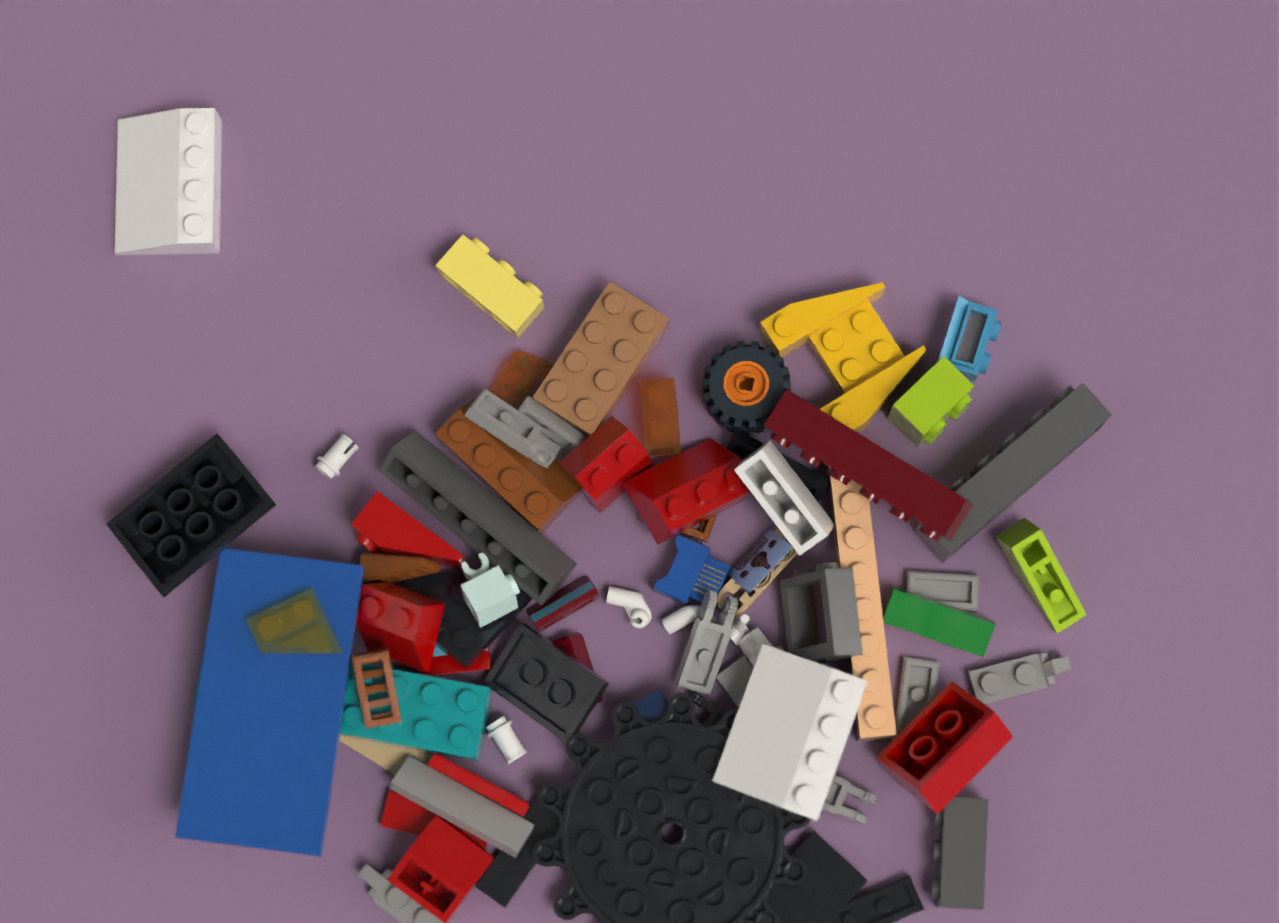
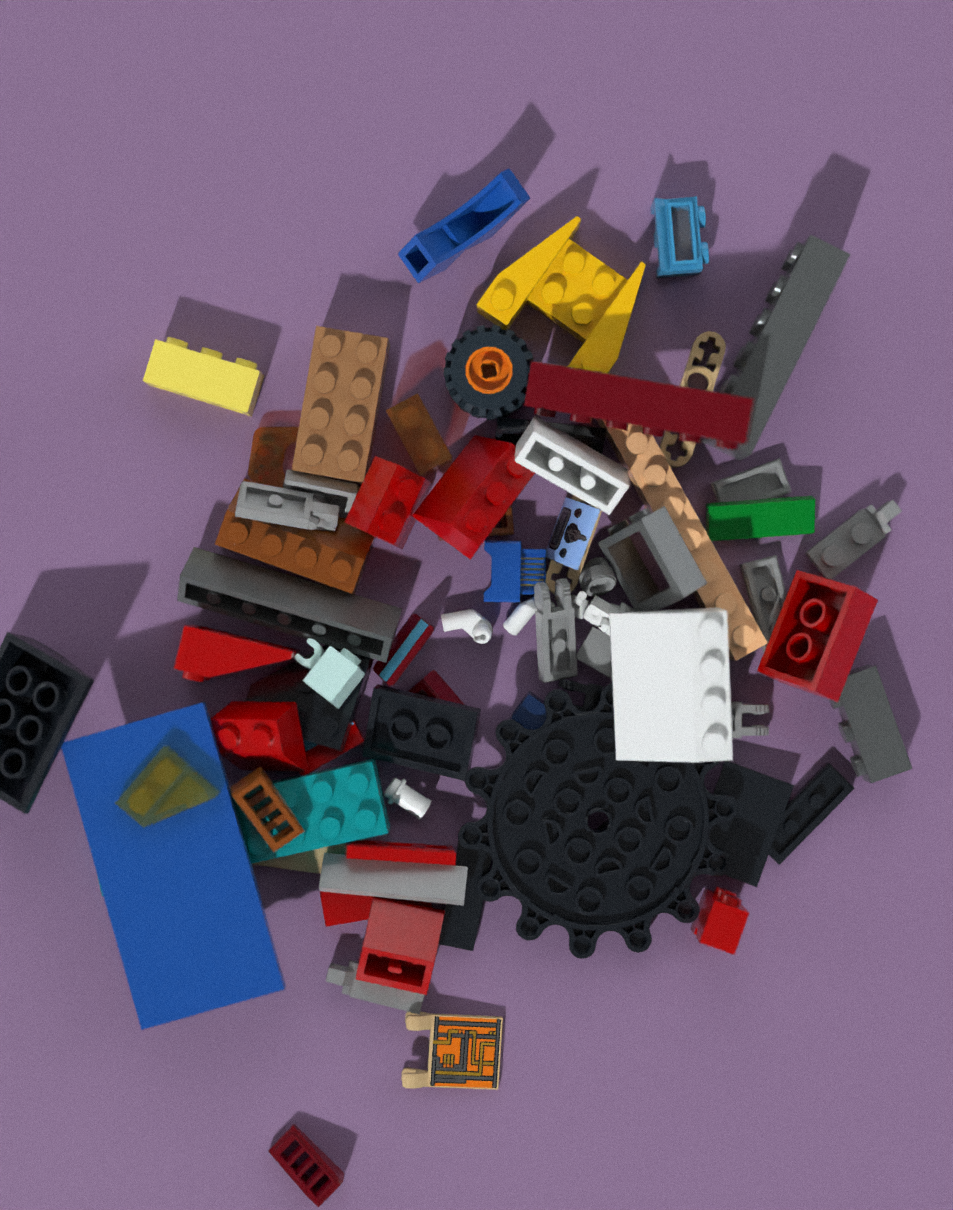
camera: 30 degrees left, 10 degrees up
white pin [315,434,359,480] -> none
dark orange slope [359,553,440,584] -> none
lime brick [888,356,974,448] -> none
lime slope [995,518,1087,634] -> none
none -> blue arch [398,168,531,283]
none -> light grey tile [579,557,617,596]
none -> tan beam [659,331,726,468]

